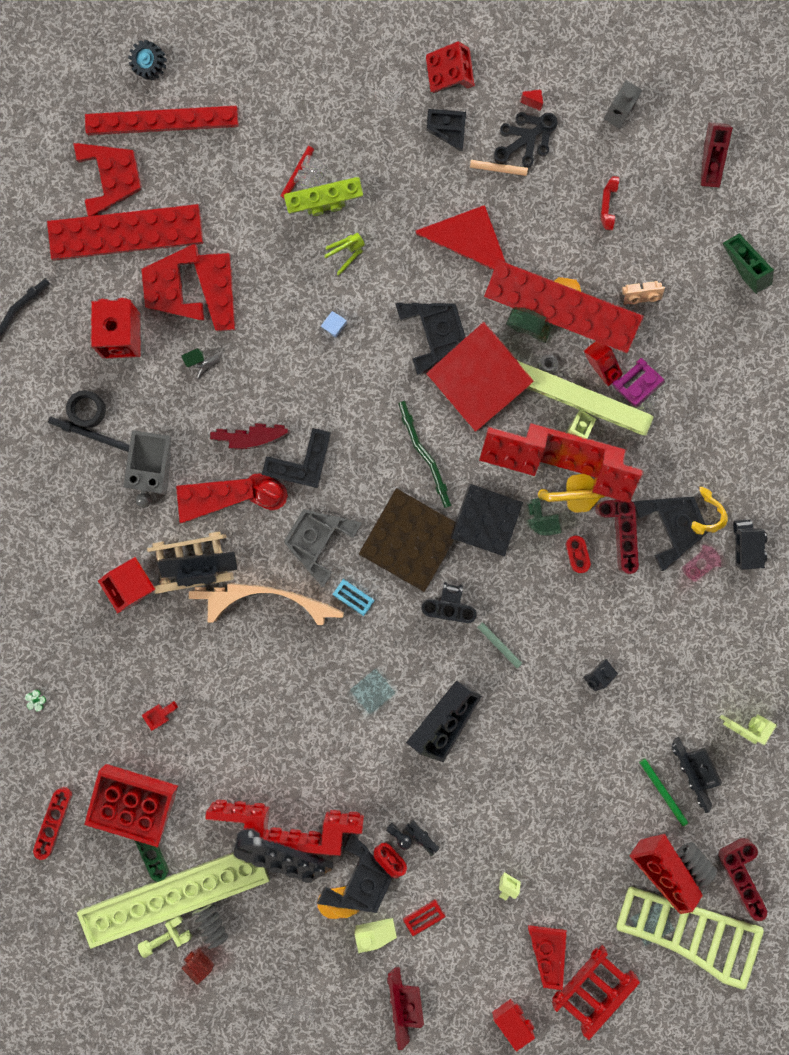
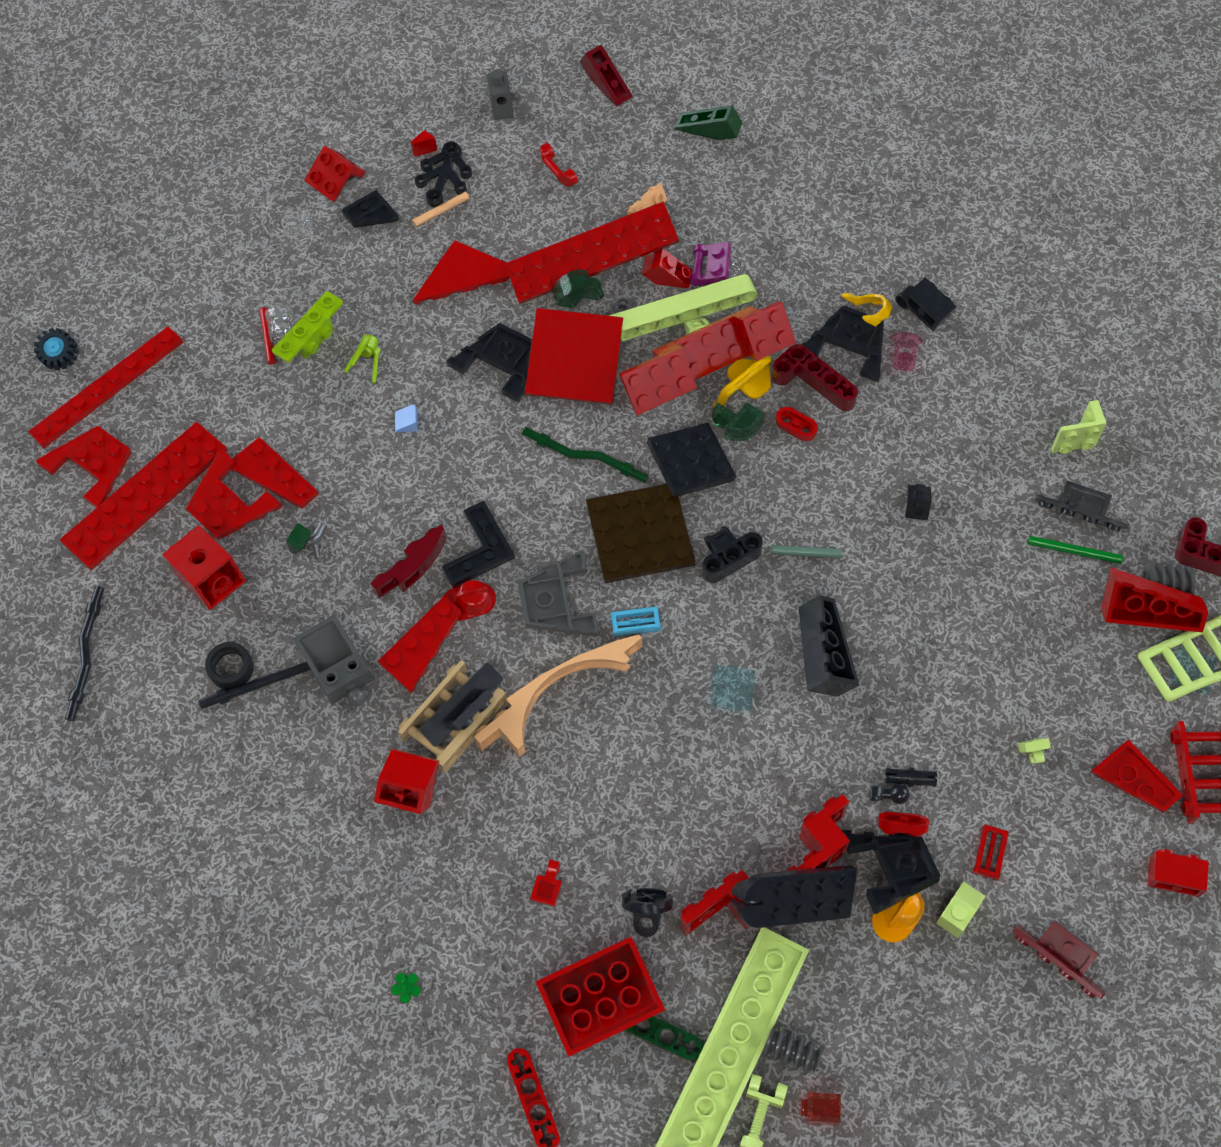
camera: 40 degrees left, 25 degrees down
none -> black tile [622,888,673,937]

